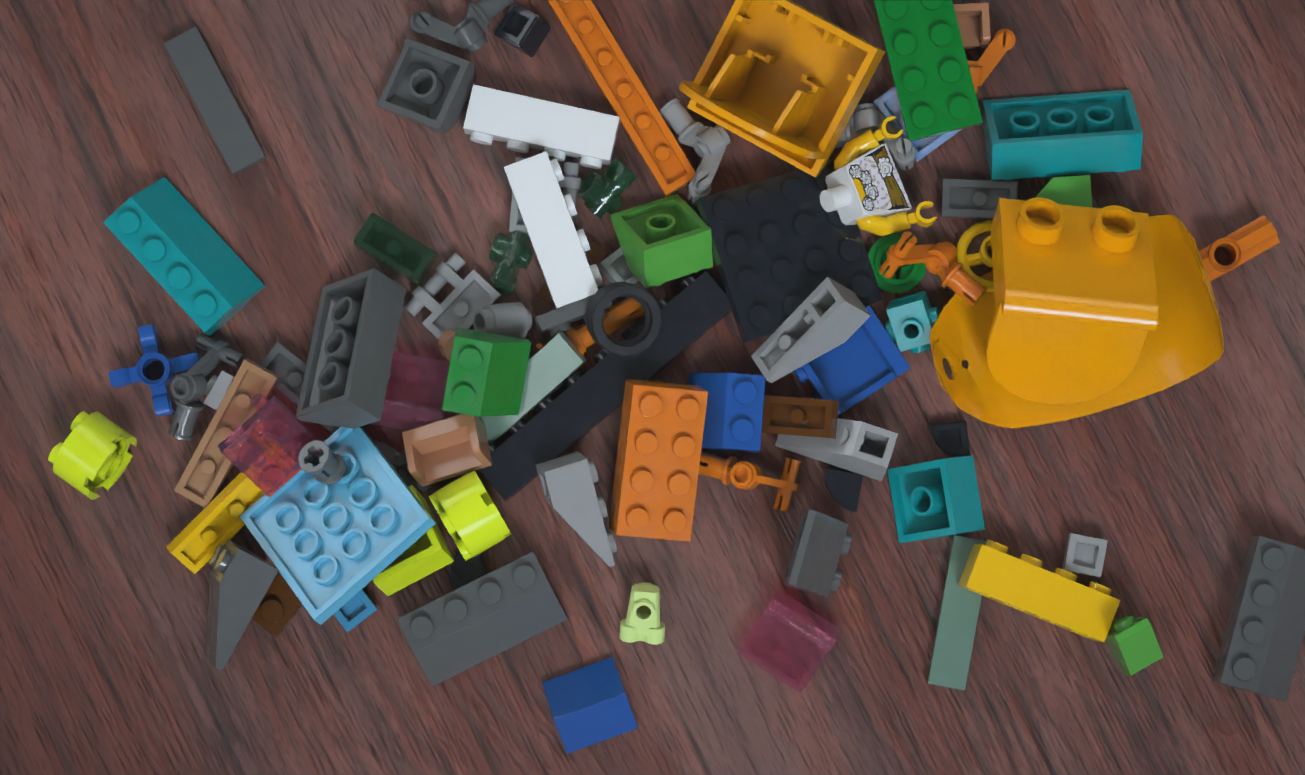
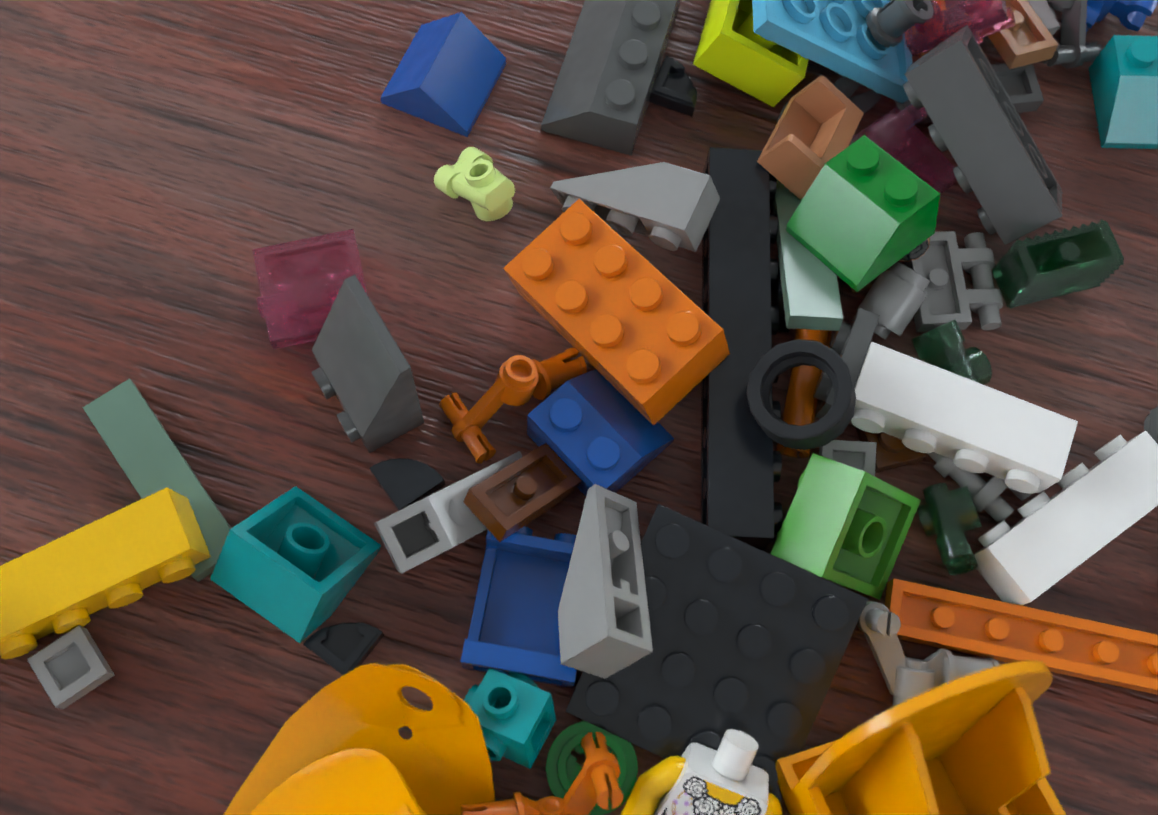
camera: 130 degrees right, 15 degrees down
neon yellow brick [428,470,511,561] -> none

